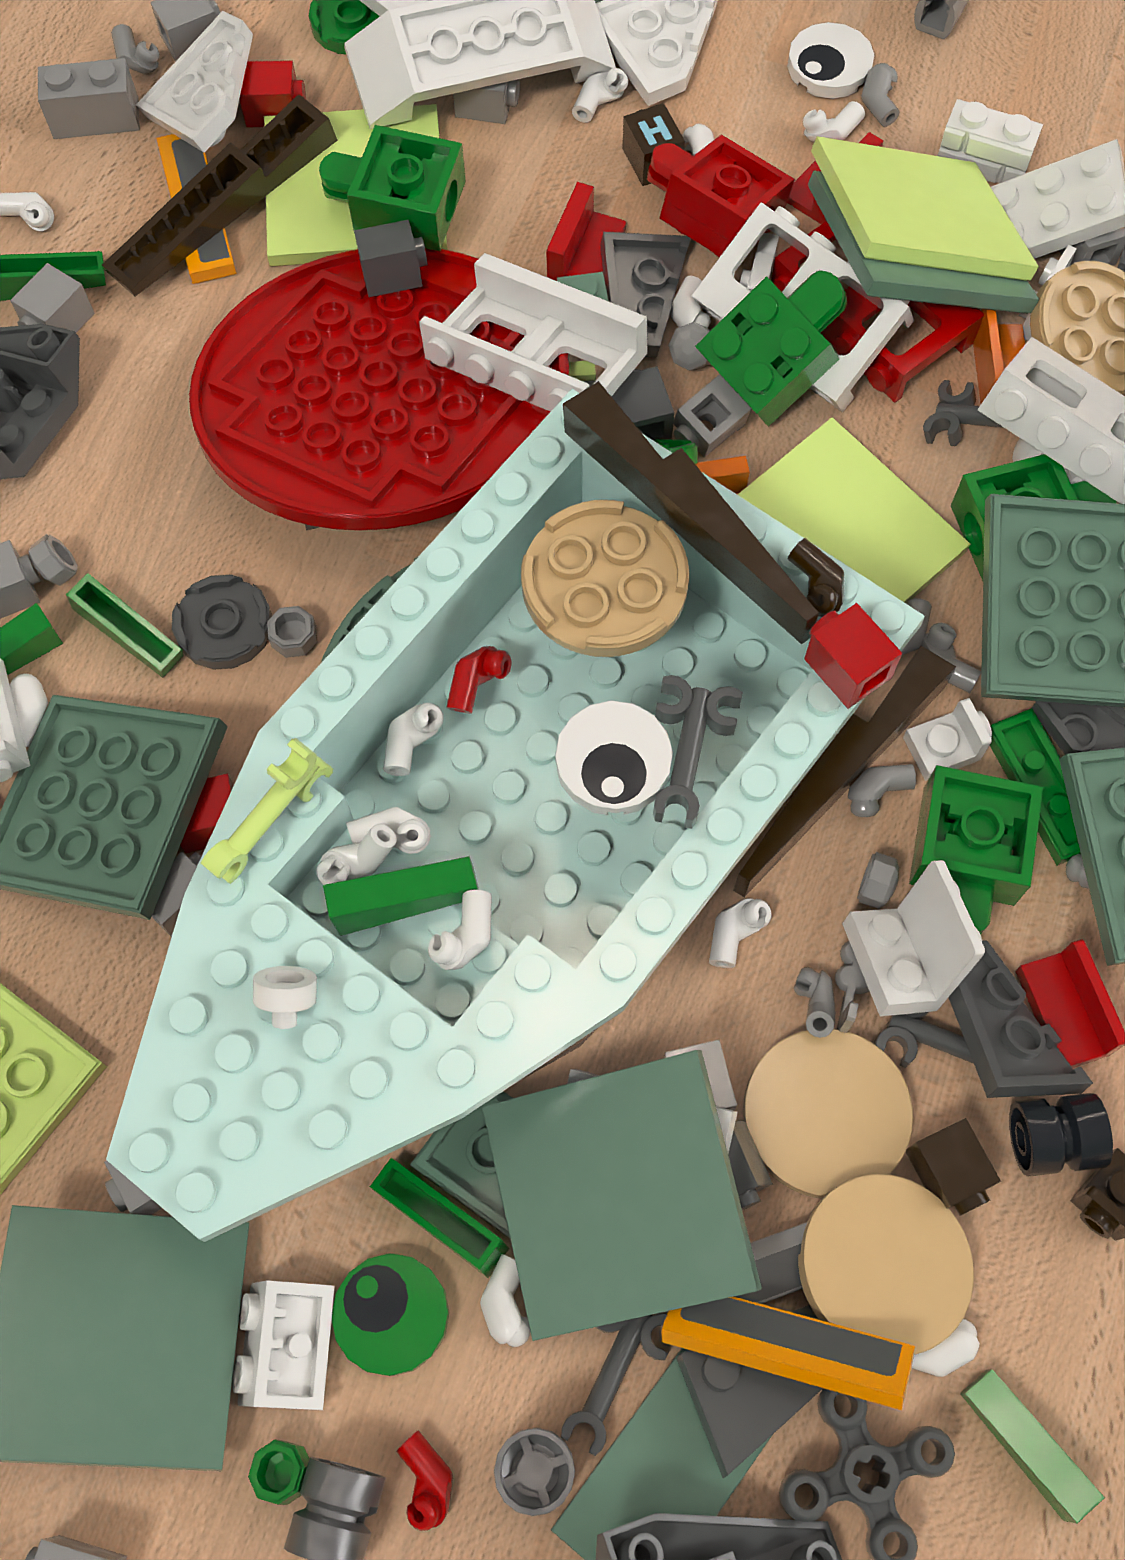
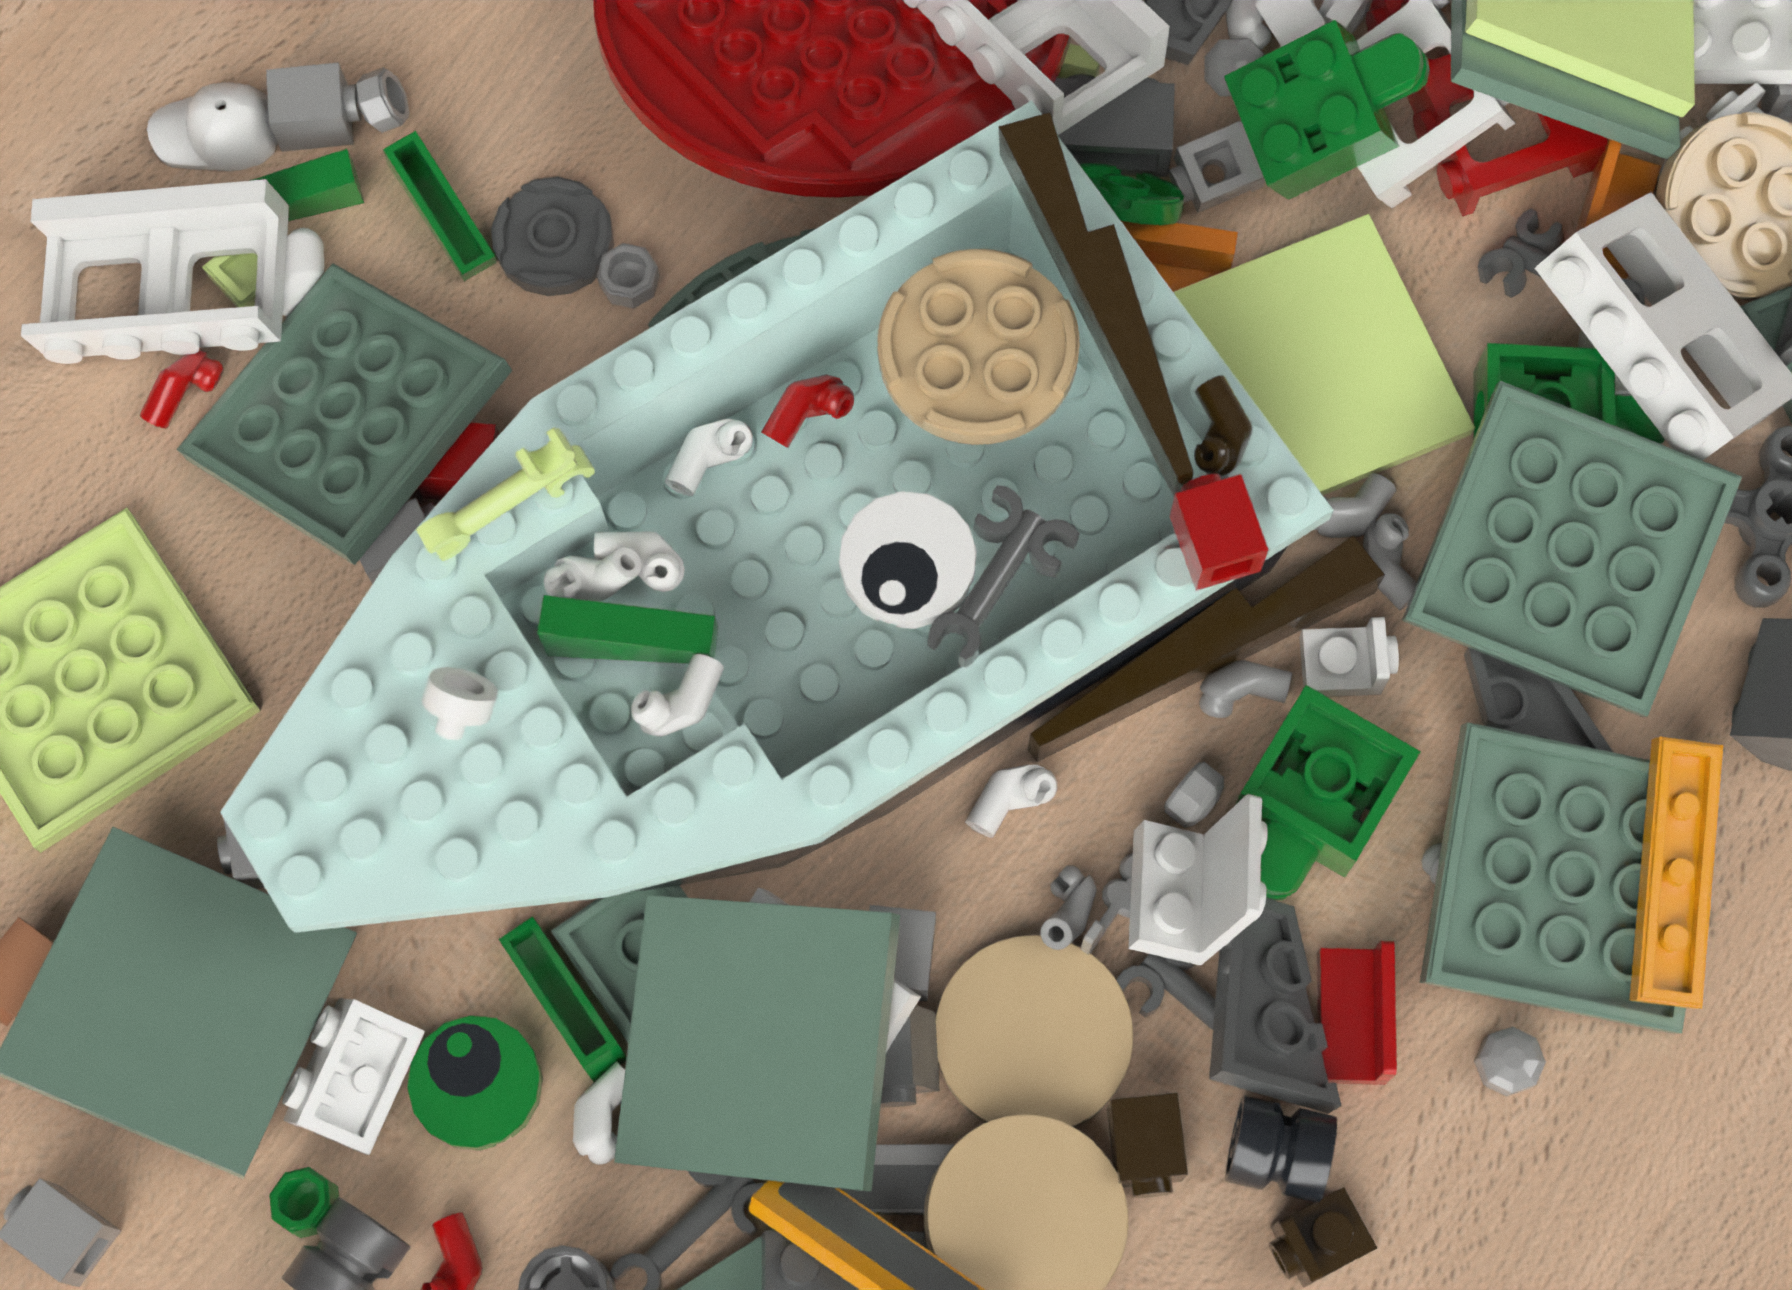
camera: 20 degrees right, 5 degrees up
green tile [990,709,1081,866] -> none

